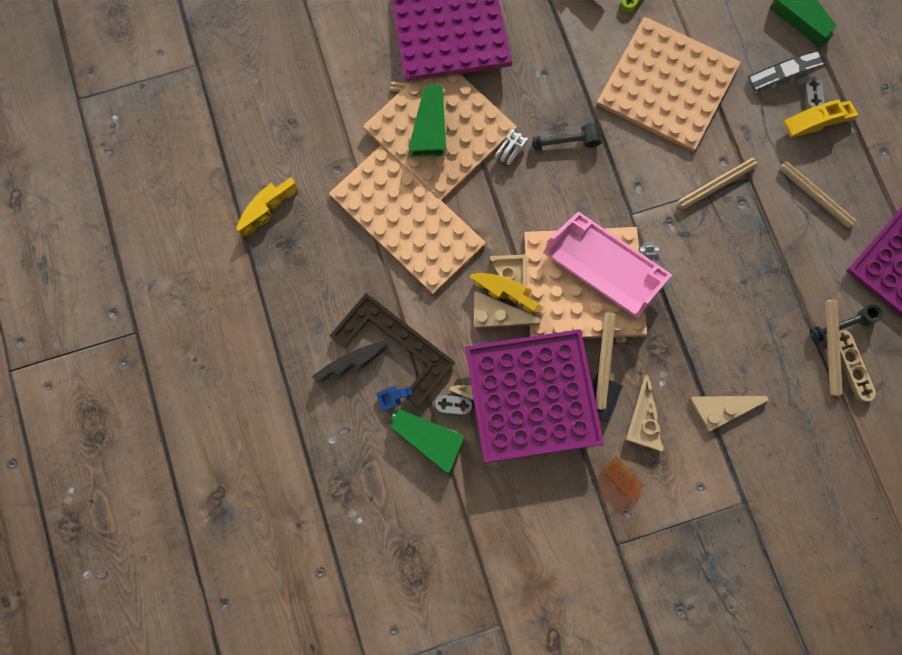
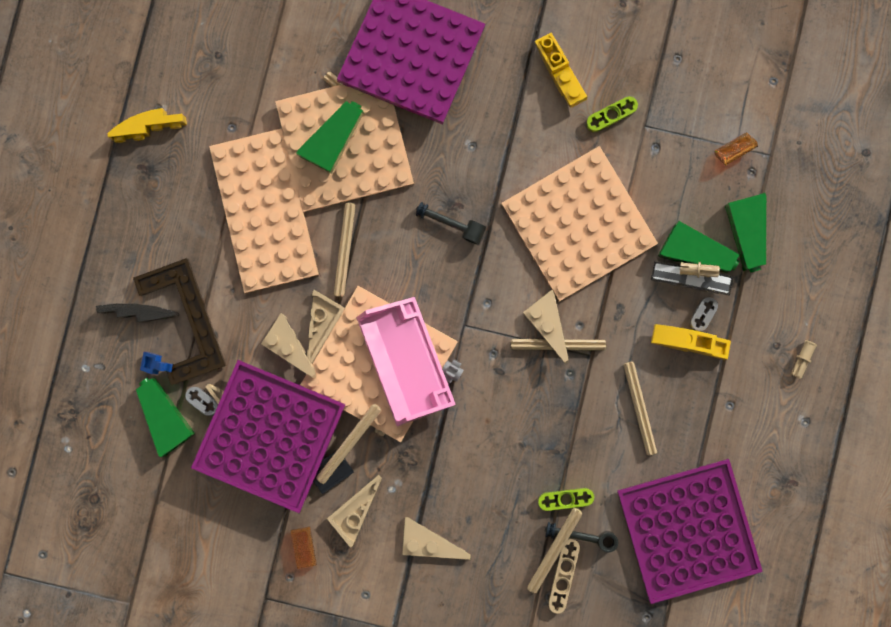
camera: 35 degrees right, 10 degrees up
yellow slope [470,273,544,313] -> none
white arm [494,129,528,165] -> none
none -> tan axle [334,203,355,297]
none -> tan wing [523,290,569,364]
none -> lime beam [538,488,594,511]
none -> green slope [658,221,740,273]
none -> tan axle [680,262,720,278]

